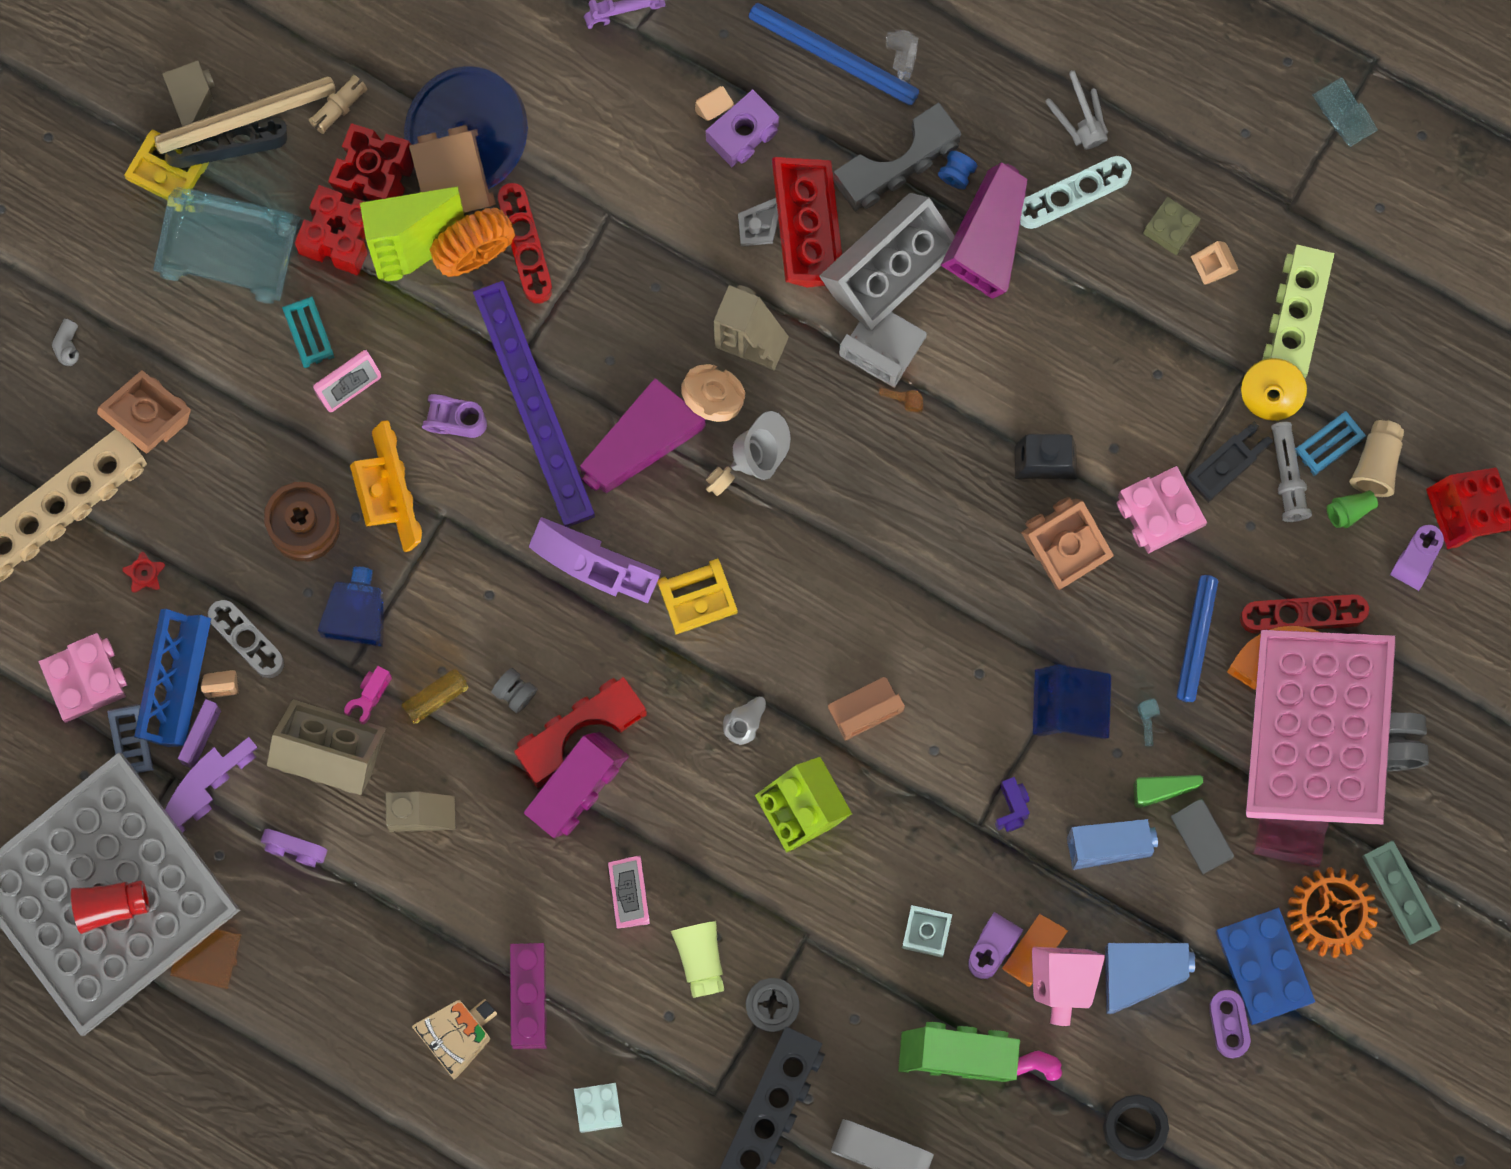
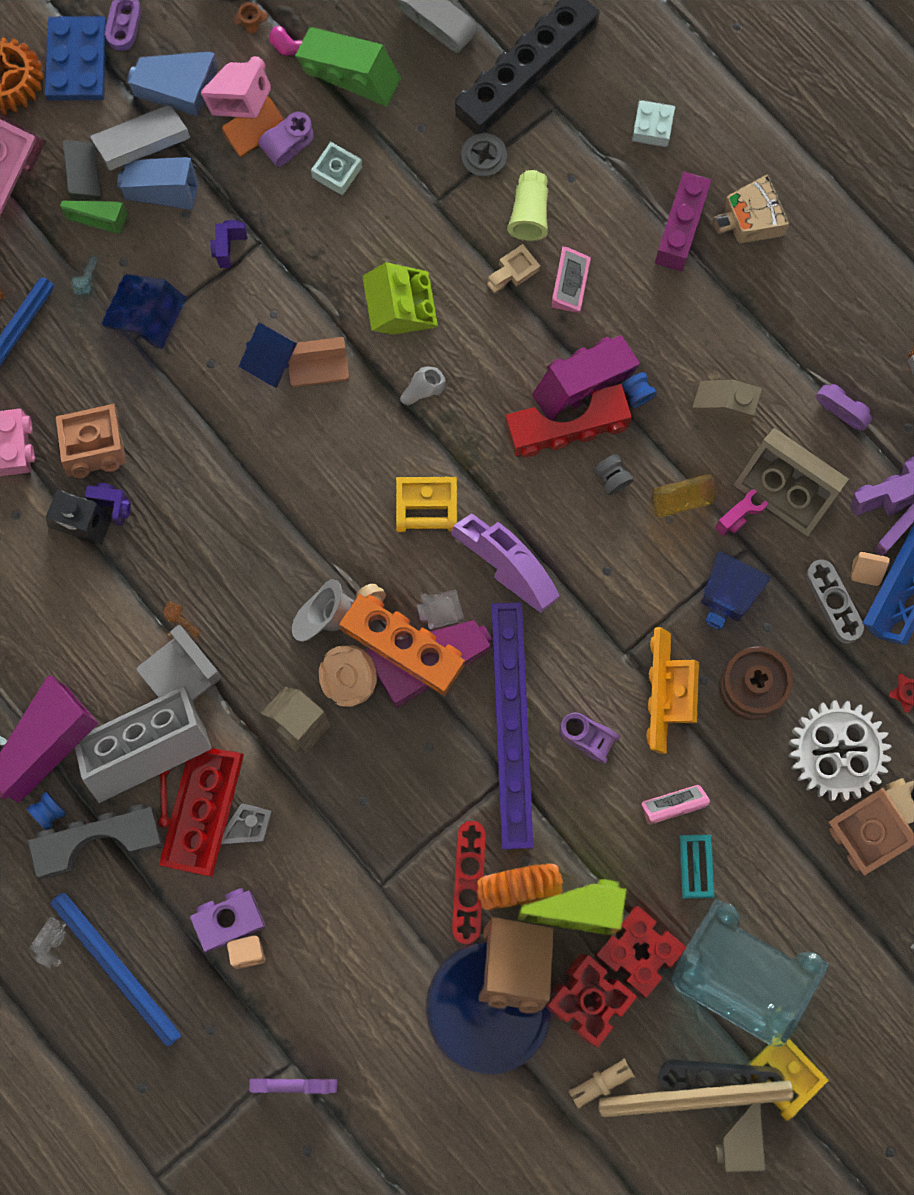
camera: 160 degrees left, 0 degrees up
none -> dark purple bracket [85,483,131,526]
none -> light grey tile [90,104,190,170]
none -> red hinge [158,770,170,828]
none -> dark orange plate [233,2,268,34]
none -> clear blue piece [238,322,297,388]
none -> orange brick [339,594,465,697]
none -> clear bracket [416,589,464,629]
none -> tan plate [487,244,540,293]
none -> blue wheel [622,372,657,408]
none -> white gear [788,700,891,802]

